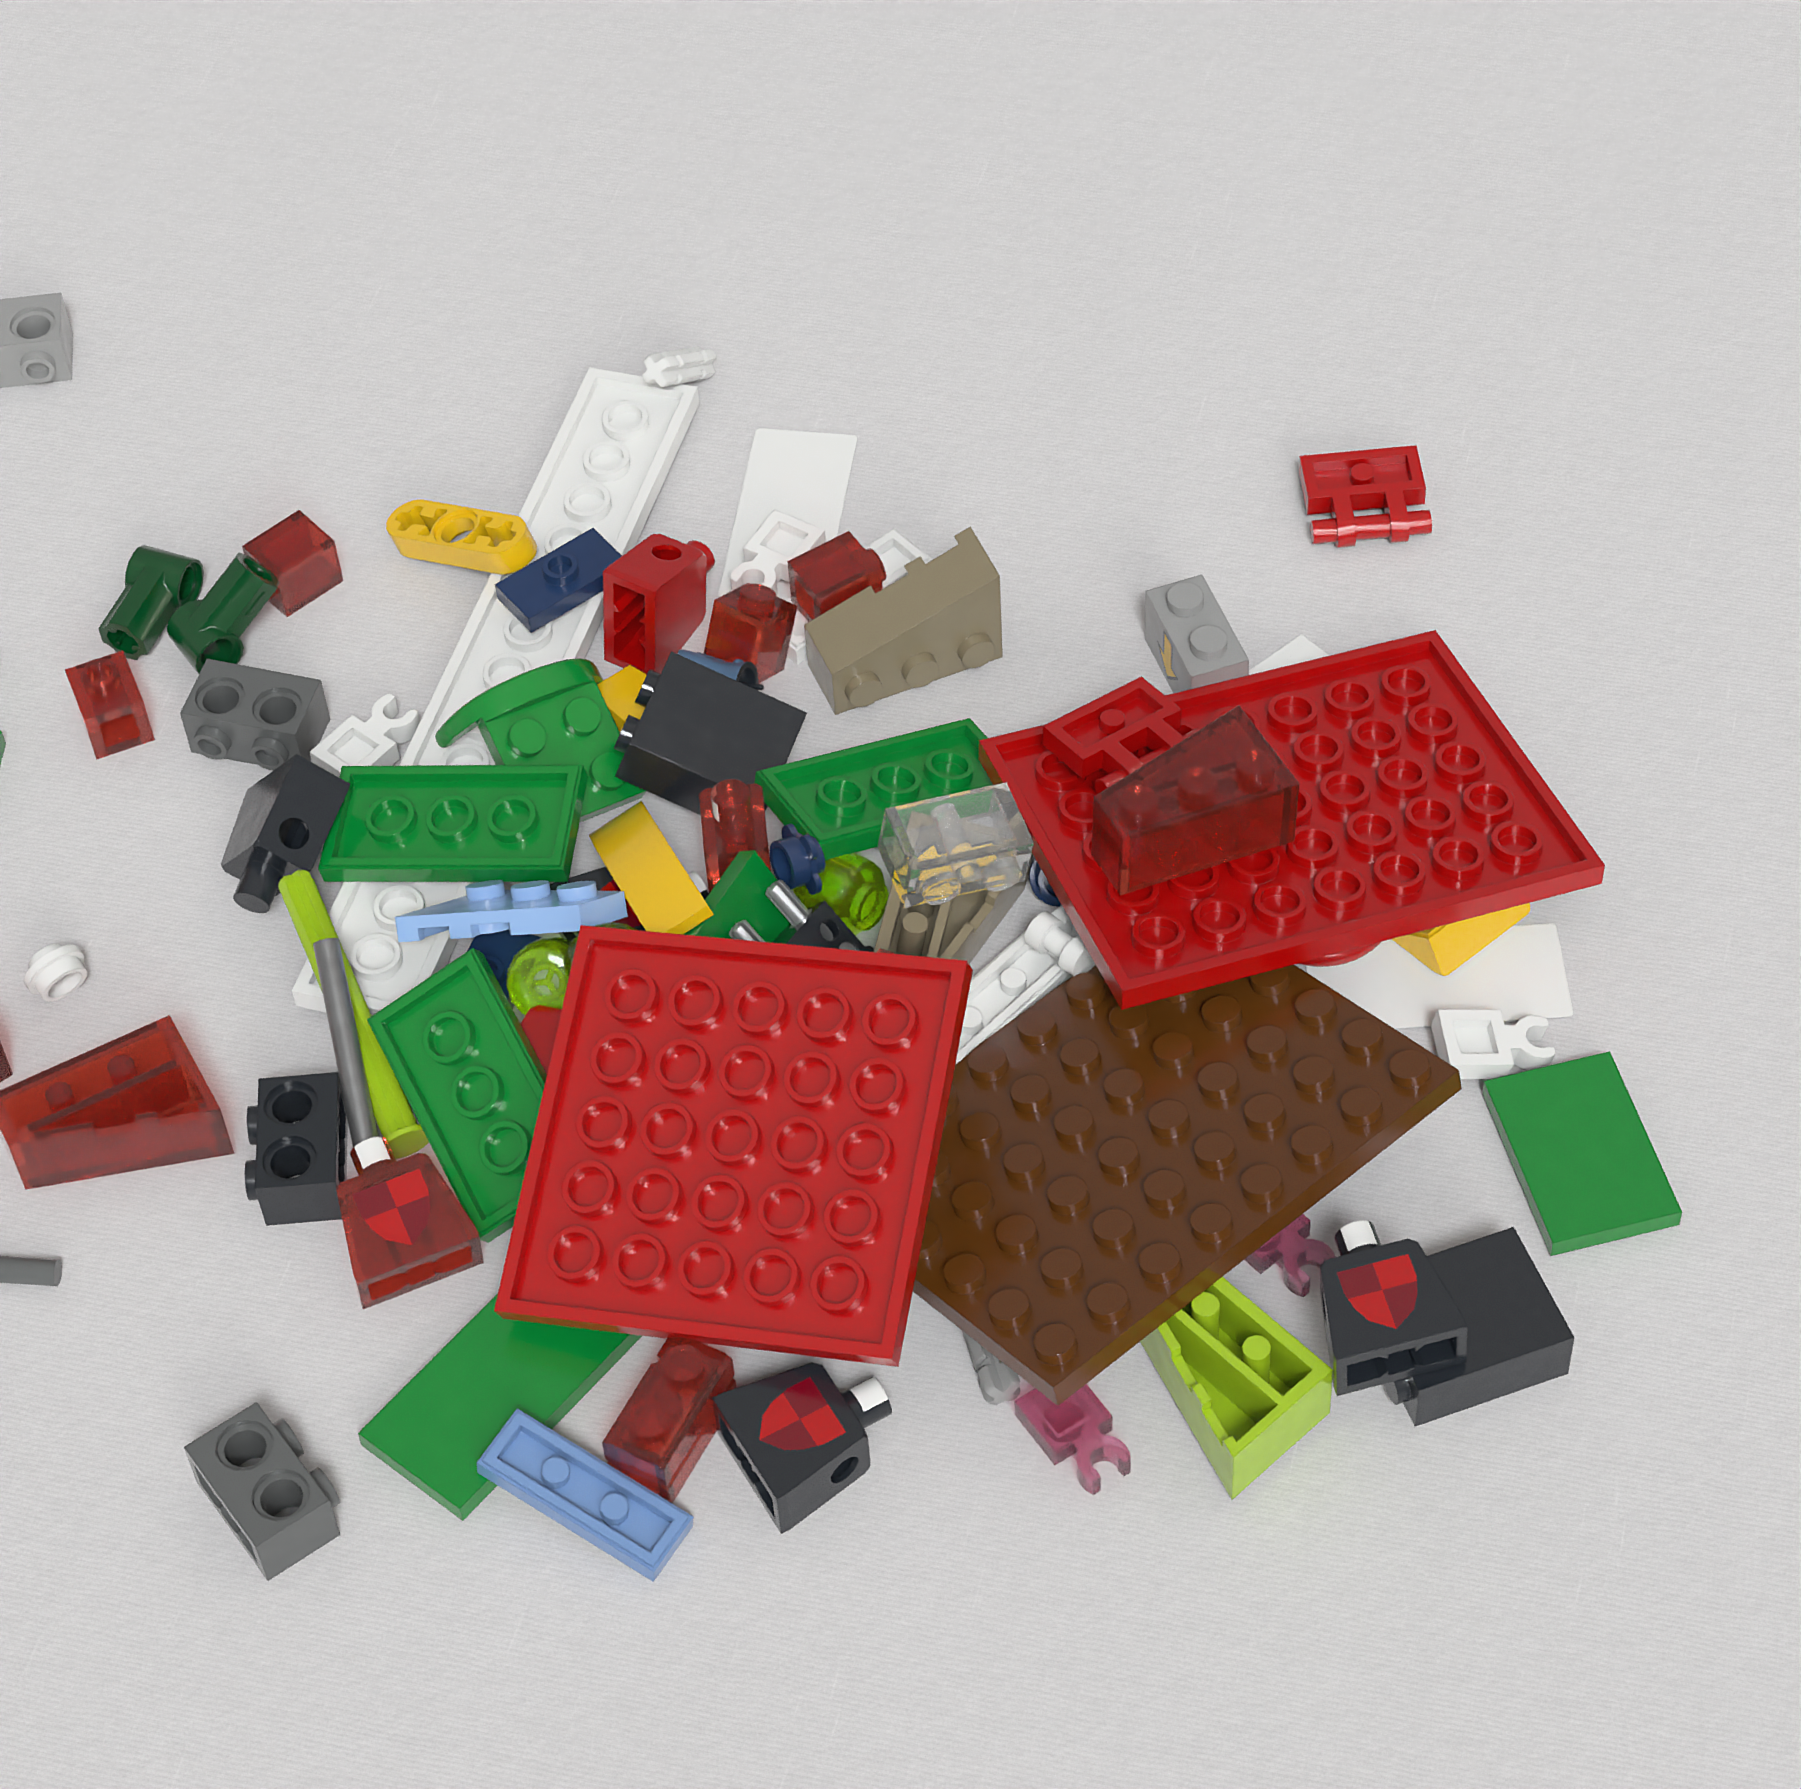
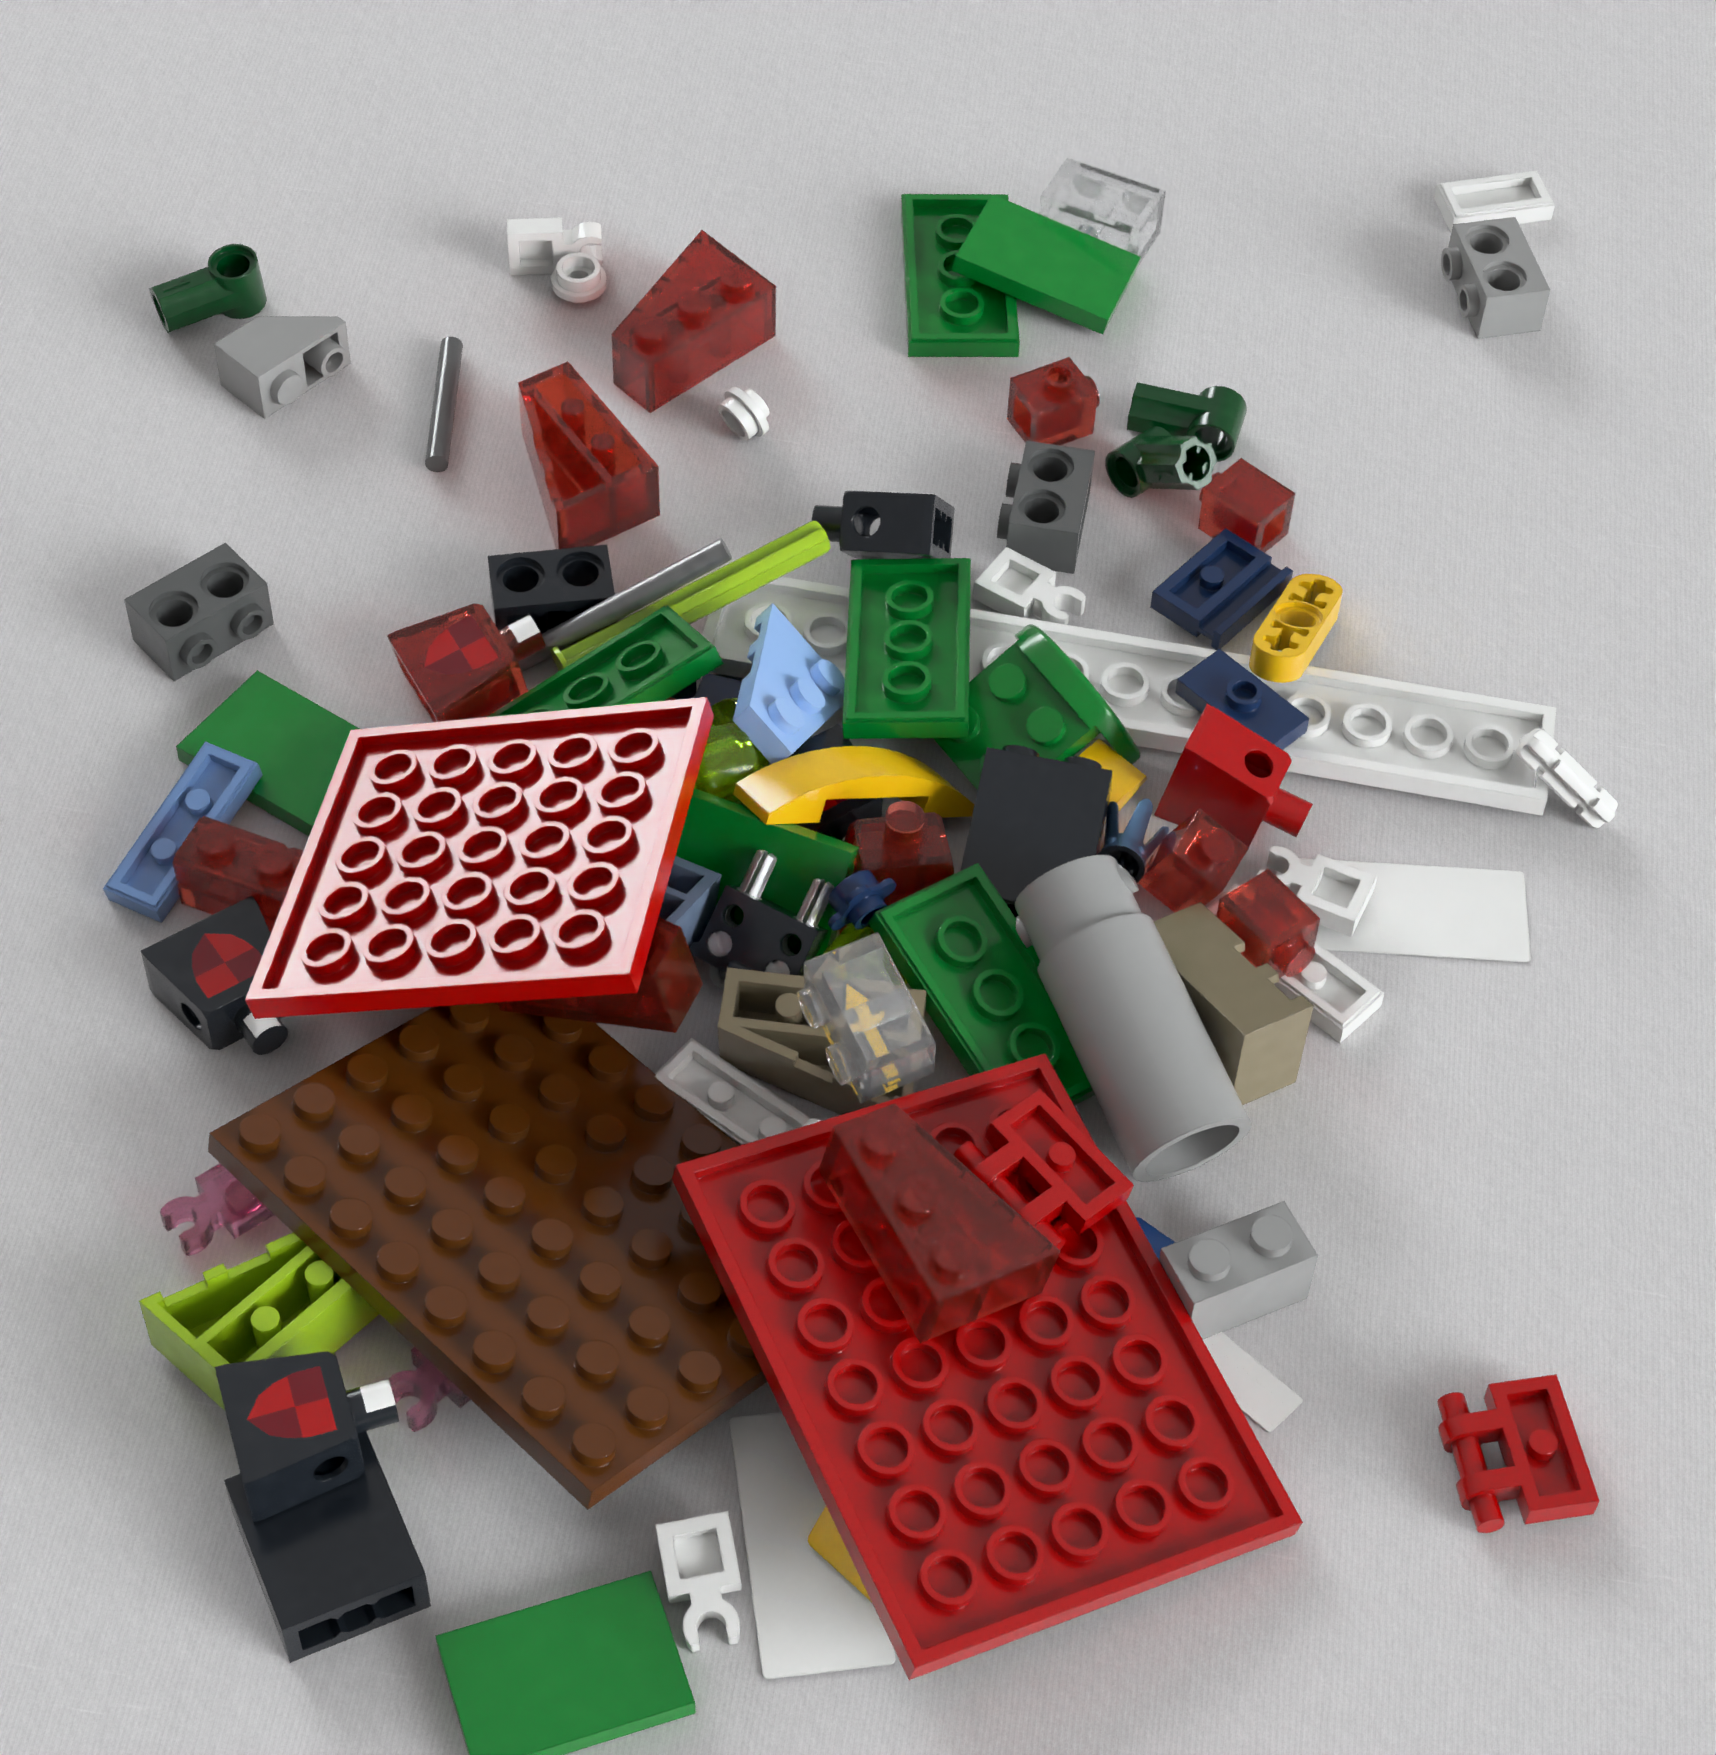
camera: 80 degrees right, 0 degrees up
none -> light grey piece [1015,855,1252,1182]
none -> dark blue plate [1150,528,1293,650]

